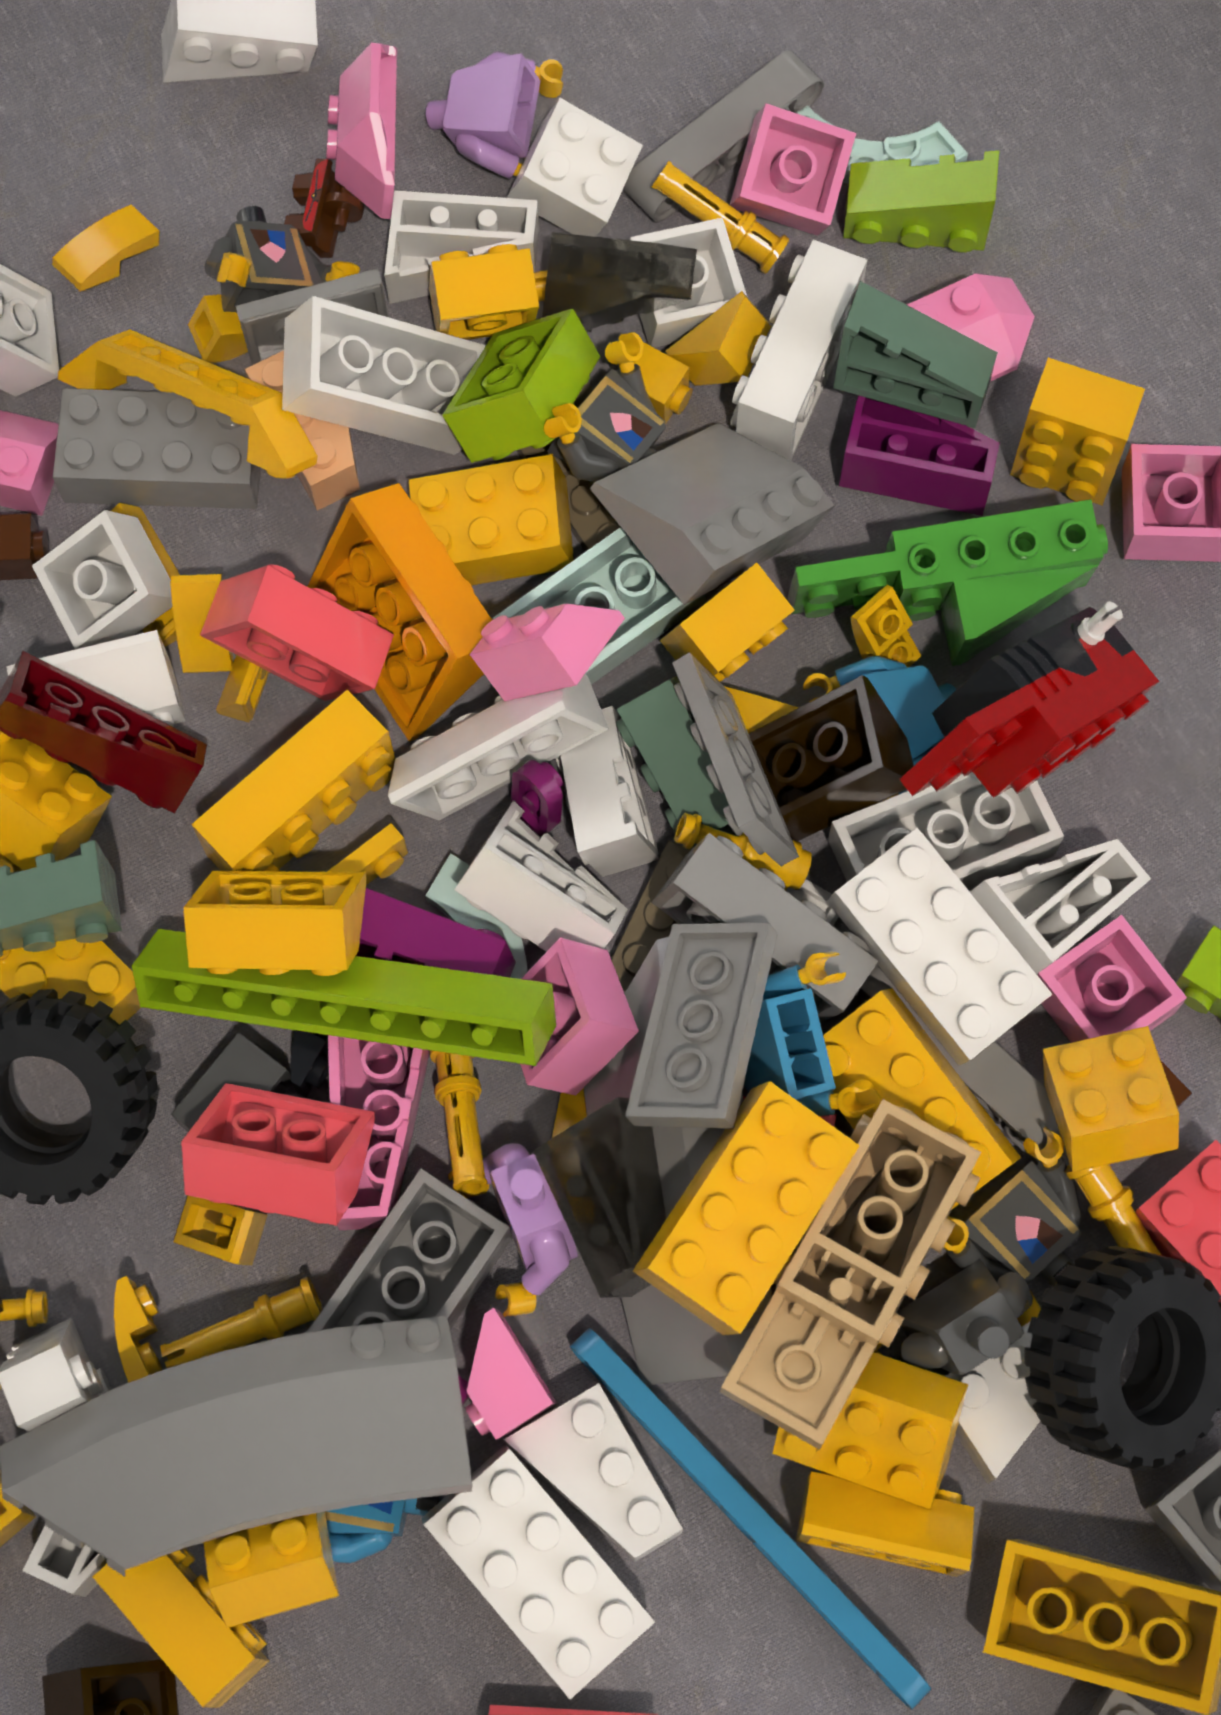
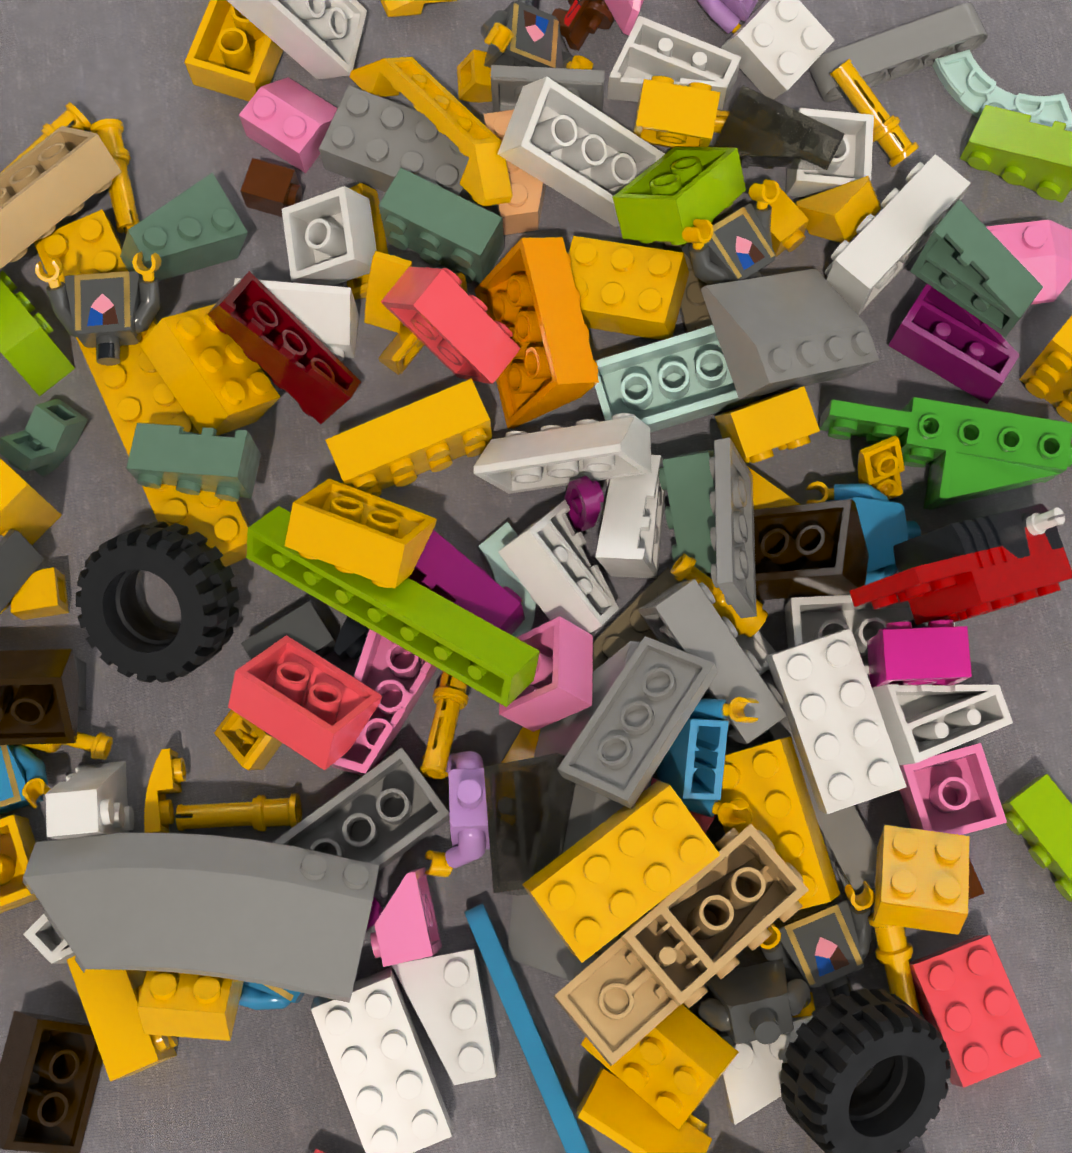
camera: 20 degrees right, 5 degrees up
yellow plate [327,823,408,885] -> none
bright pink slope [470,603,625,701] -> none
bright pink brick [730,104,856,236] -> none
none -> sand green brick [379,168,504,284]
none -> dark pink brick [867,620,972,688]

